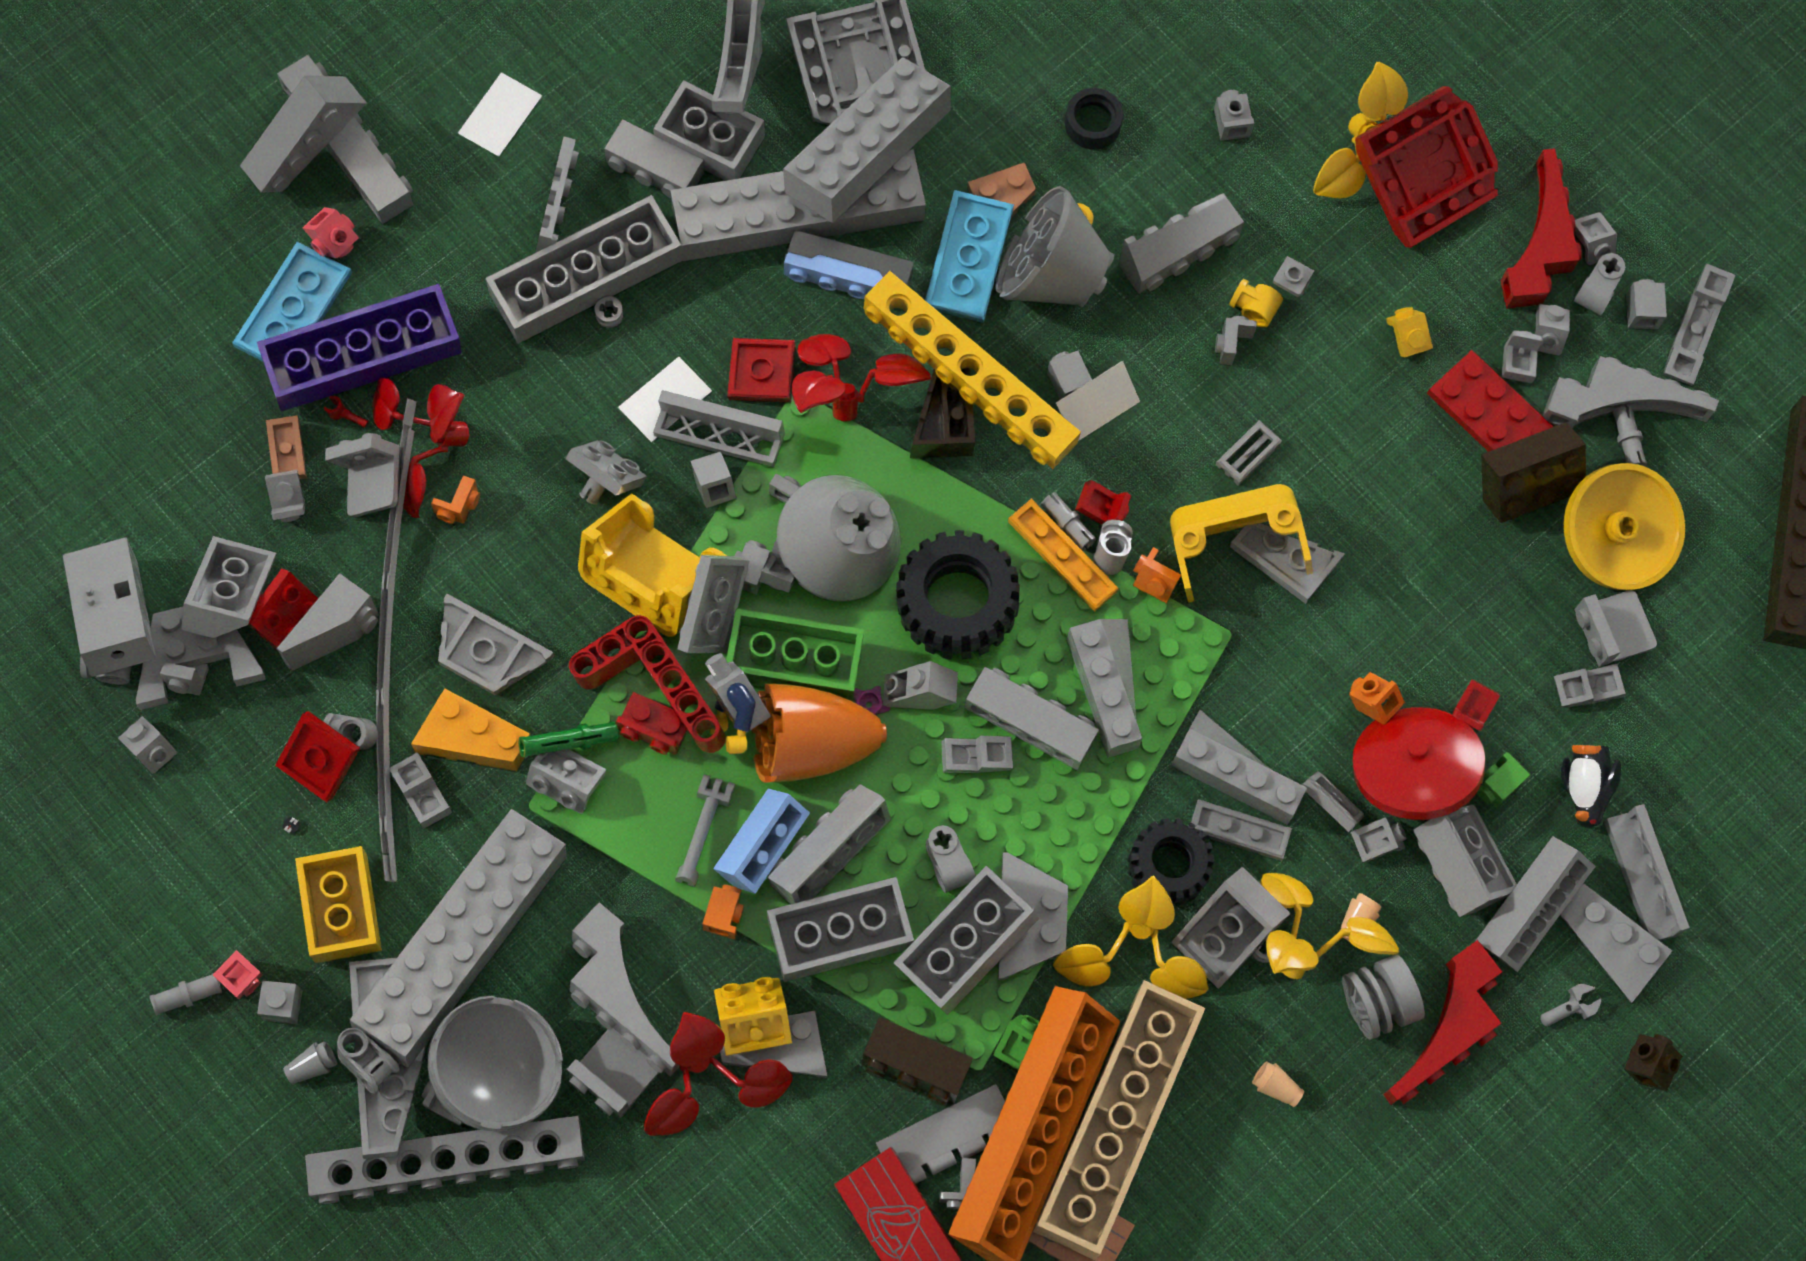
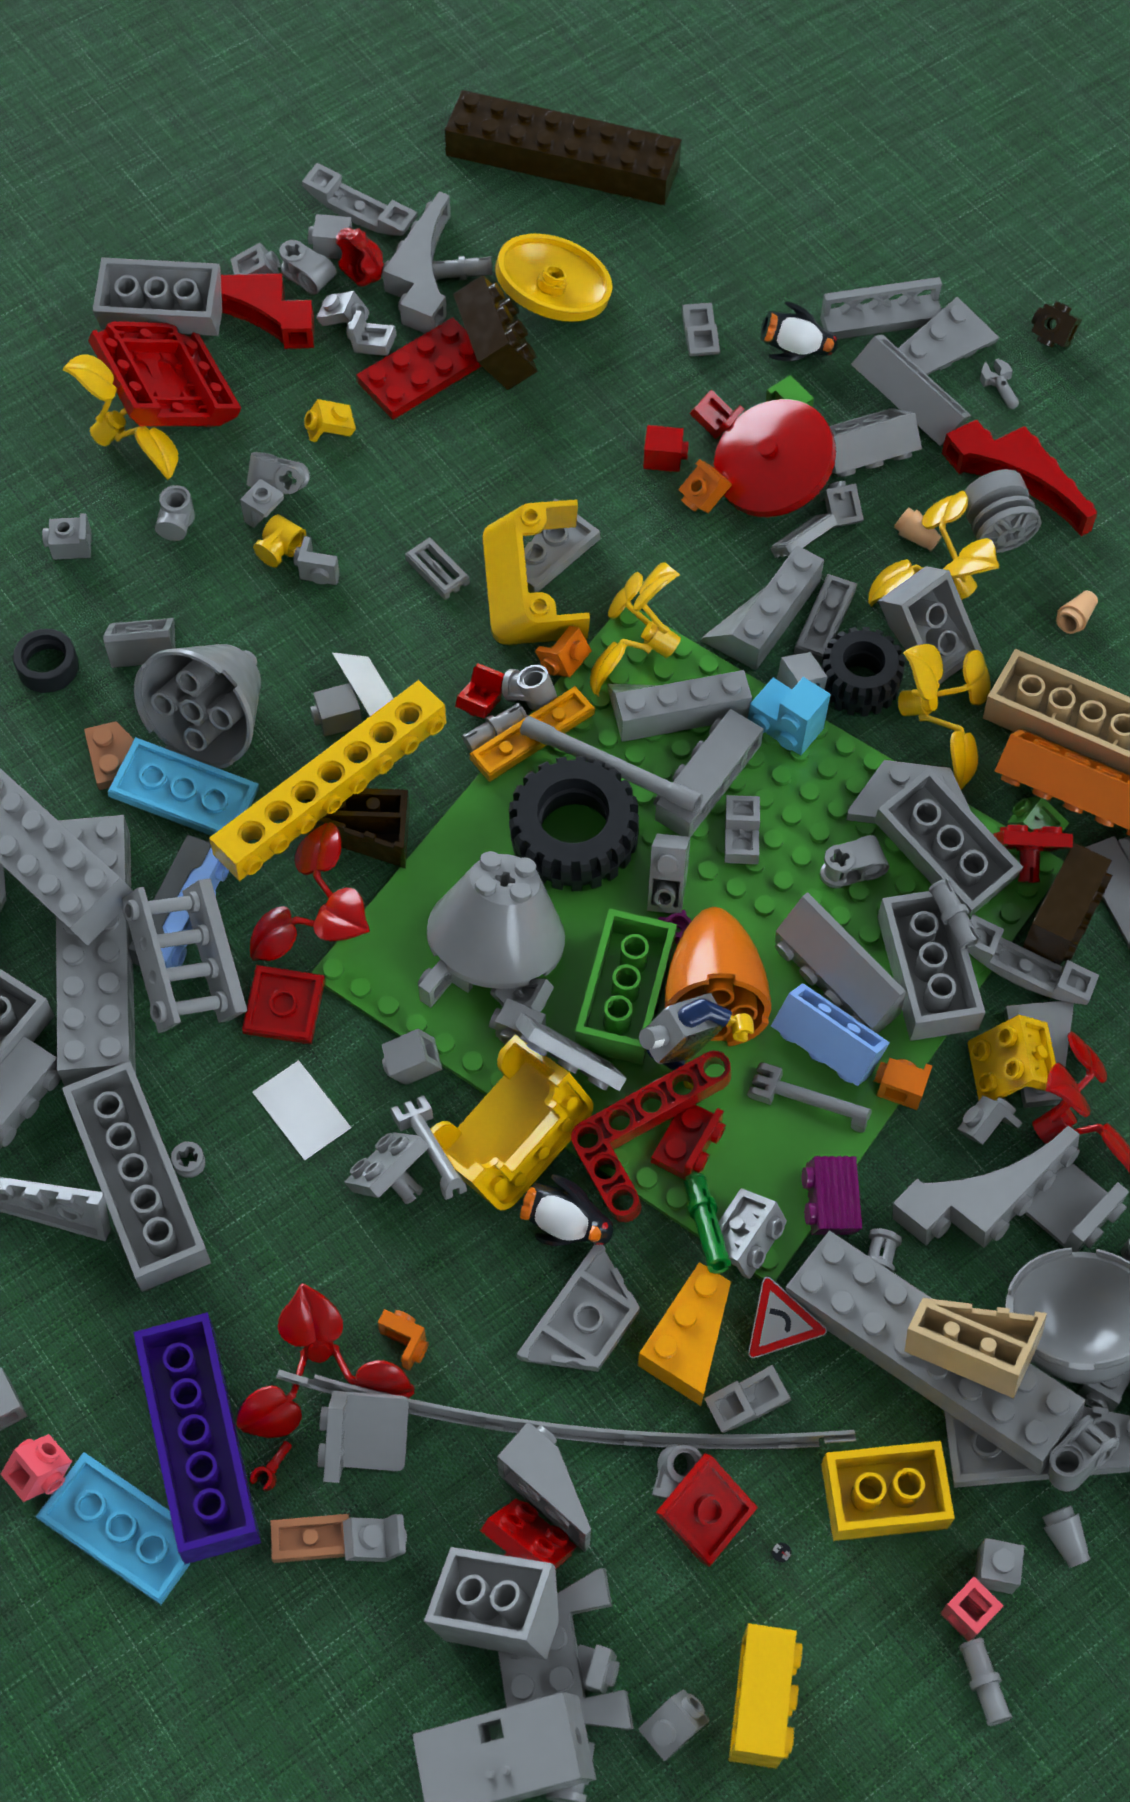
camera: 80 degrees left, 10 degrees down
light grey fence [653,390,785,467] -> none
light grey wedge [1118,193,1244,294] -> none
light grey bracket [1574,590,1657,667] -> none
none -> light grey slope [92,258,222,336]
none -> light grey slope [103,618,176,668]
none -> light grey fence [122,878,247,1033]
none -> light grey piece [155,485,195,541]
none -> light grey piece [247,452,310,494]
none -> red hair [336,228,384,286]
none -> light grey hinge [390,1095,467,1200]
none -> light grey piece [520,716,703,813]
none -> animal [520,1174,614,1246]
none -> yellow plant [590,562,681,697]
none -> red brick [643,425,689,472]
none -> yellow brick [729,1623,803,1769]
none -> medium azure brick [748,677,831,756]
none -> piece [748,1276,827,1358]
none -> light grey brick [777,652,828,690]
none -> magenta brick [801,1156,862,1235]
none -> light grey bush [867,1228,902,1273]
none -> tan wedge [905,1298,1047,1399]
none -> light grey pin [929,879,981,950]
none -> light grey bracket [958,1096,1022,1145]
none -> light grey slope [968,914,1099,1005]
none -> red plate [993,825,1073,883]

